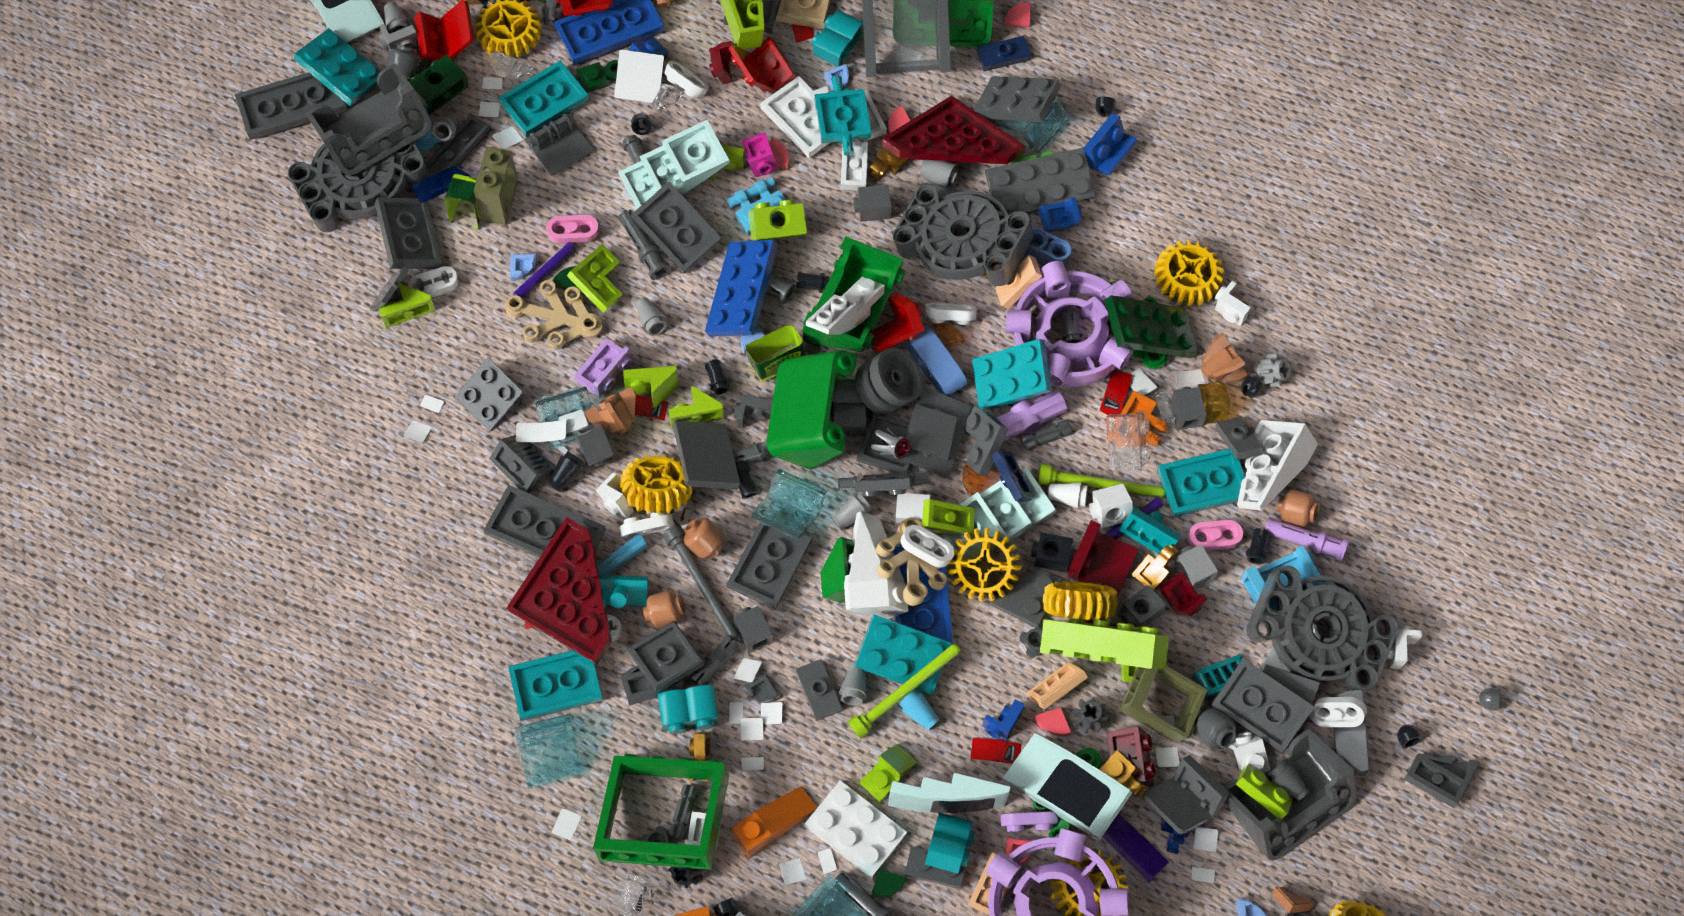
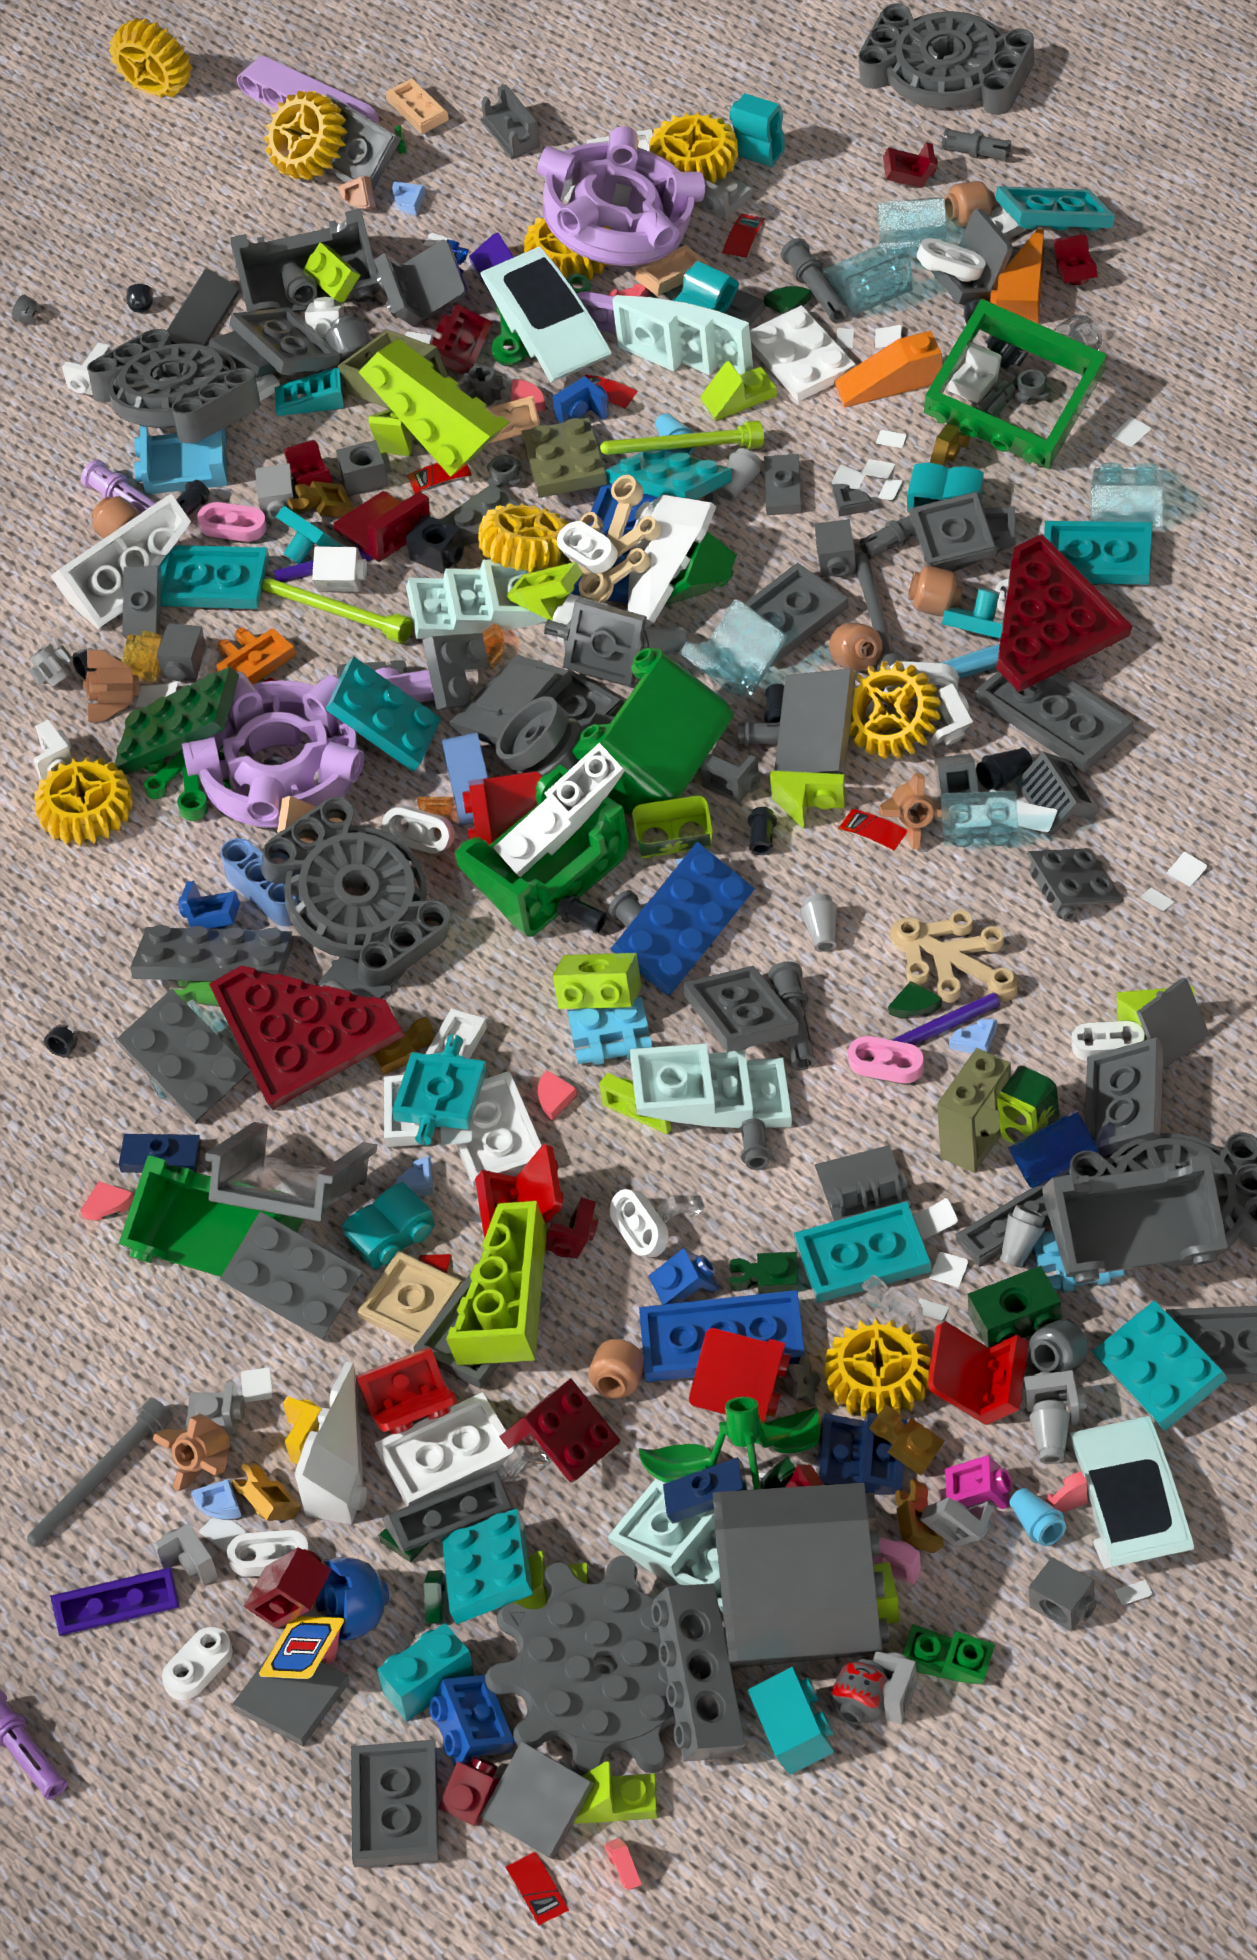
camera: 150 degrees left, 15 degrees down
lime plate [567,244,623,313] -> none
lavender bracket [574,338,632,398] -> none
white sticker [615,50,664,103] -> none
lime slope [623,366,678,408] -> none
black hinge [631,113,651,135] -> none
white sticker [734,658,762,682] -> none
dark pink bracket [742,132,778,177] -> none
dark grey brick [853,185,891,222] -> none
flat silver piece [871,428,910,459] -> none
coral tile [888,106,910,134] -> none
dark blue plate [991,451,1035,503] -> none
yellow gear [1043,581,1118,620] -> none
white cone [1048,482,1088,509] -> none
blue bracket [1084,113,1137,175] -> none
pearl gold plate [1099,750,1148,798] -> none
clear bracket [1106,411,1151,469] -> none
white plate [1309,697,1367,727] -> none
dark grey wing [1404,753,1479,808] -> none
none -> olive plate [521,417,607,498]

